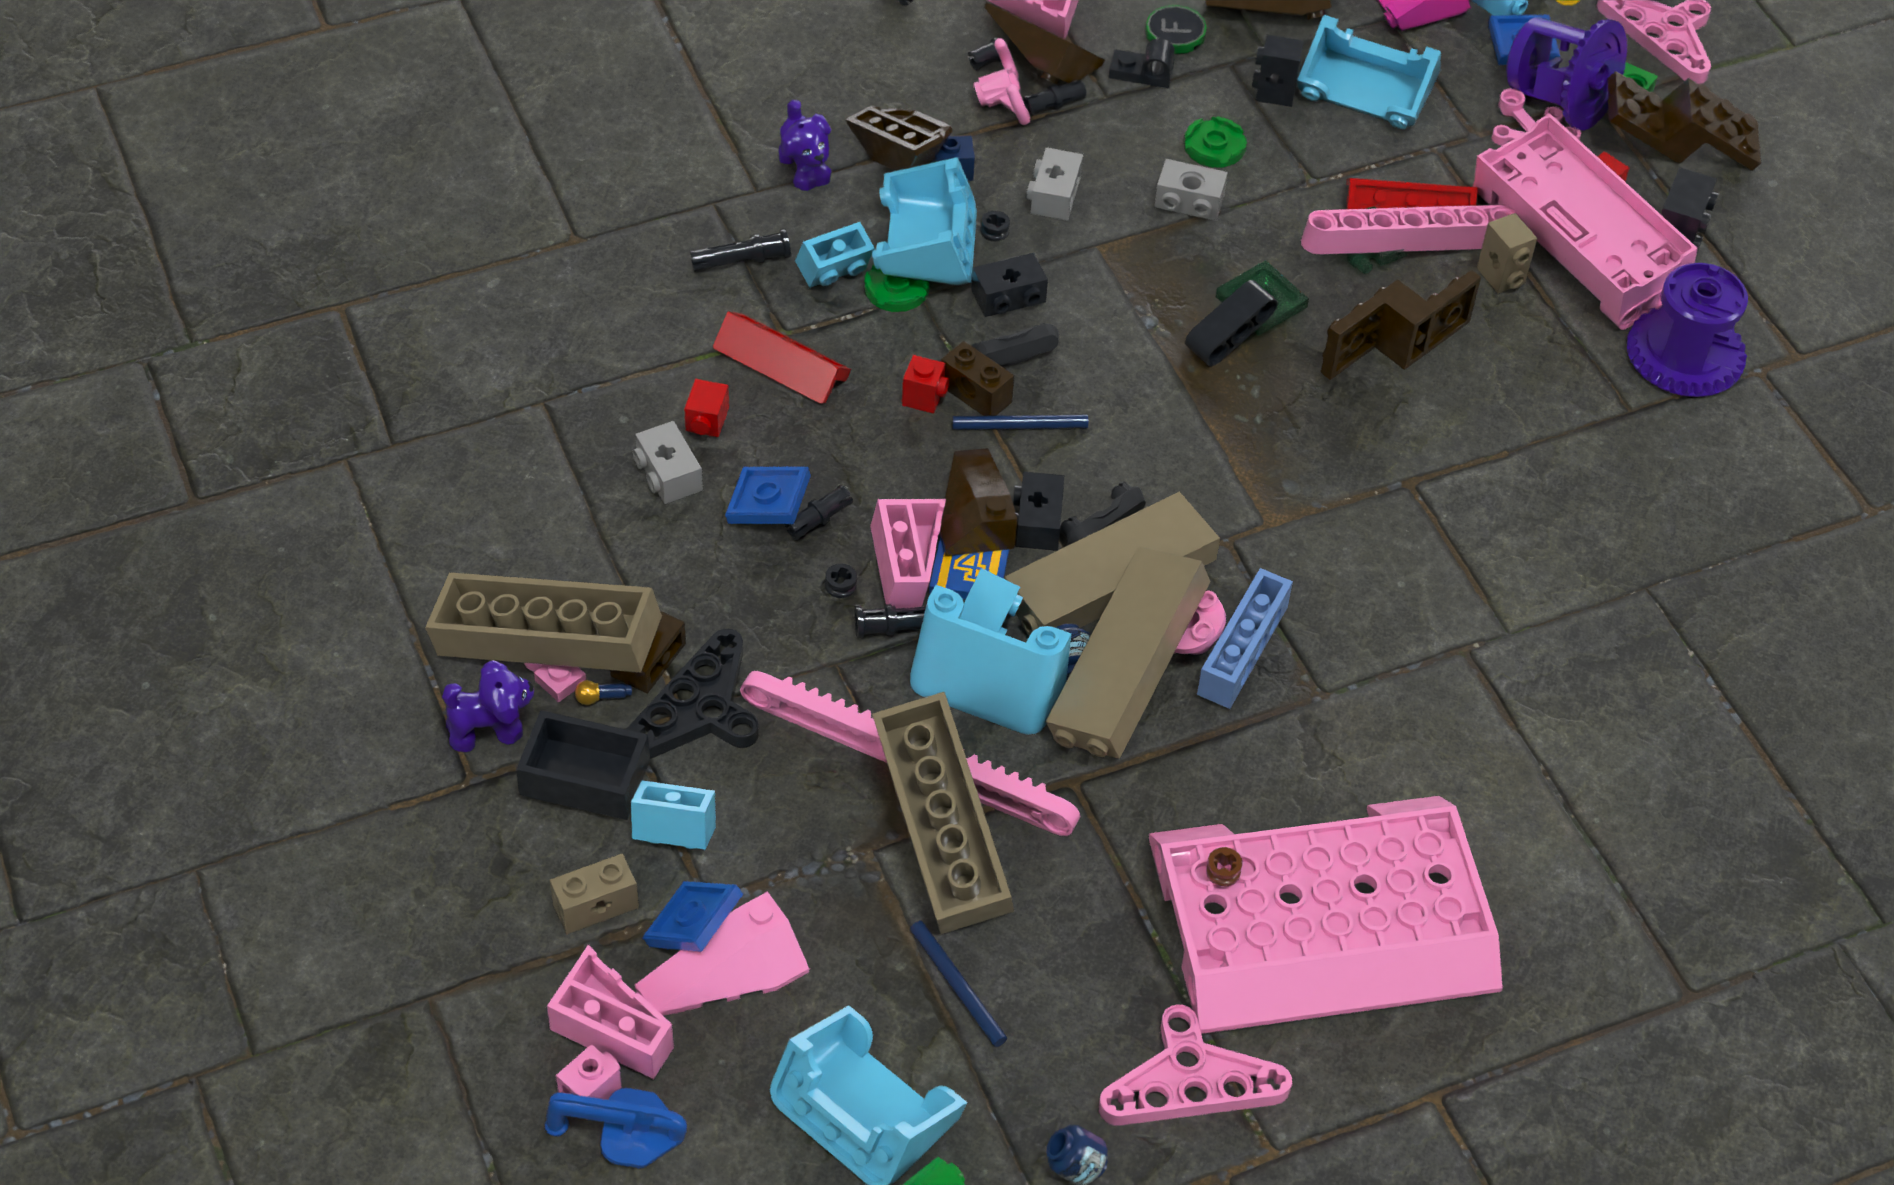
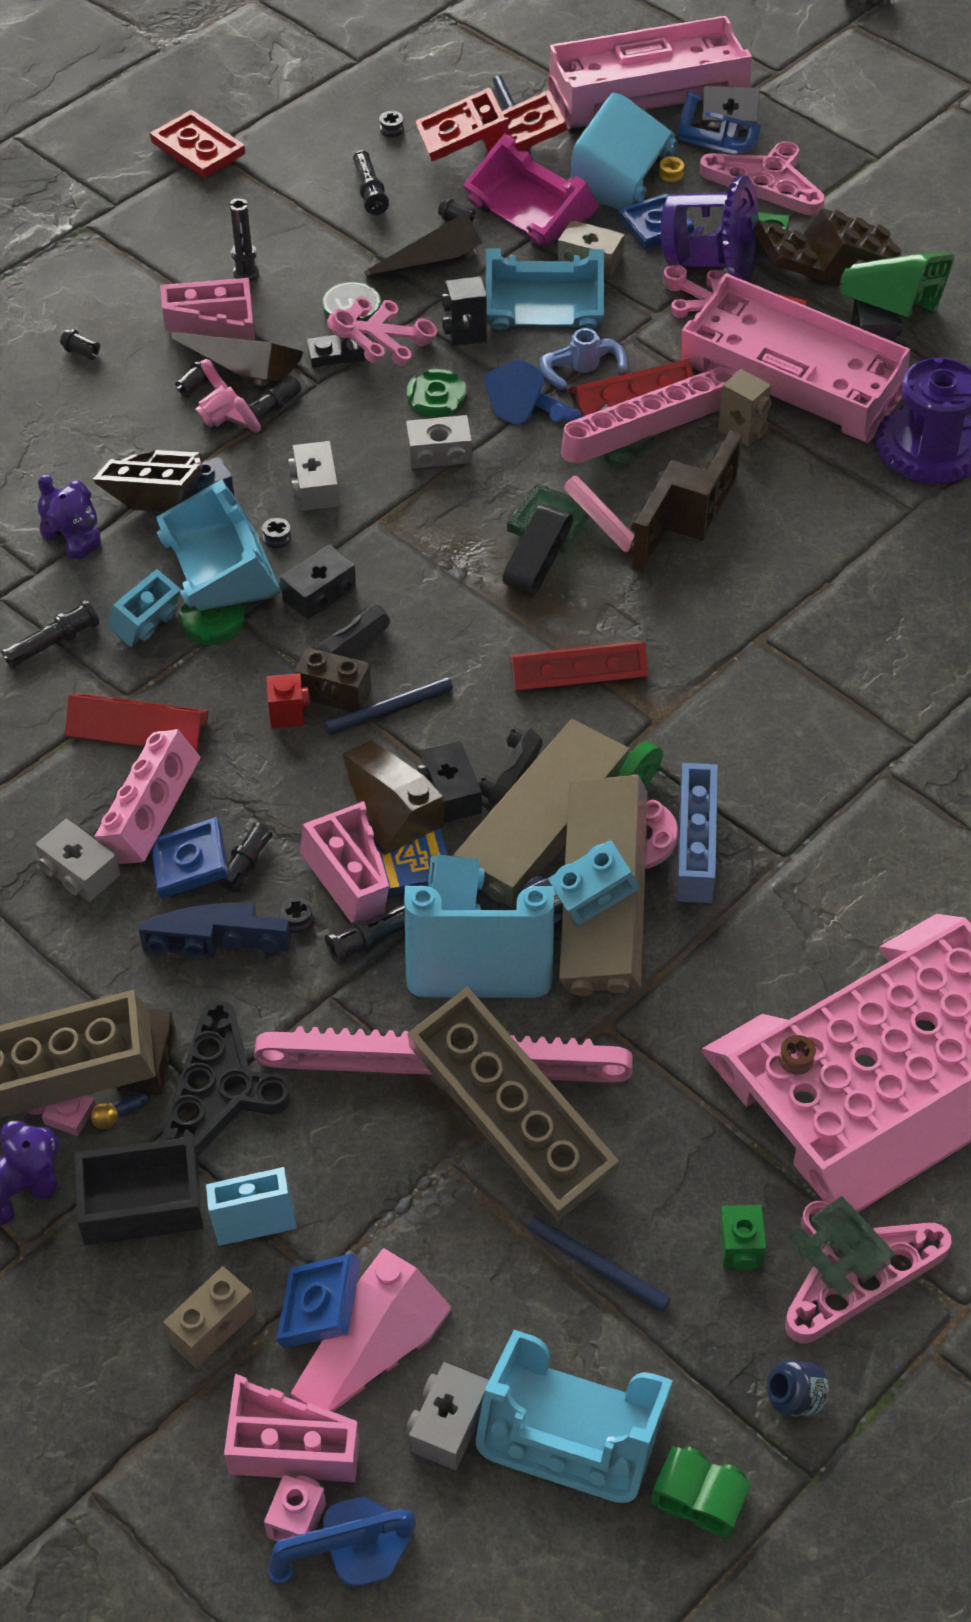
camera: 20 degrees left, 0 degrees up
red brick [684,379,729,437] -> none
none -> bright pink brick [94,729,201,864]
none -> dark blue slope [138,903,291,957]
none -> bright pink plant [327,297,437,366]
none -> light grey brick [405,1362,489,1471]
none -> blue piece [484,359,583,424]
none -> red panel [509,641,648,691]
none -> medium blue piece [540,328,629,391]
none -> medium azure brick [548,840,641,926]
none -> dark tan brick [558,220,625,277]
none -> bright pink axle [564,475,634,552]
none -> green piece [618,741,663,787]
none -> green brick [719,1205,766,1271]
none -> clear green plate [789,1196,896,1298]
none -> green windscreen [840,251,954,317]

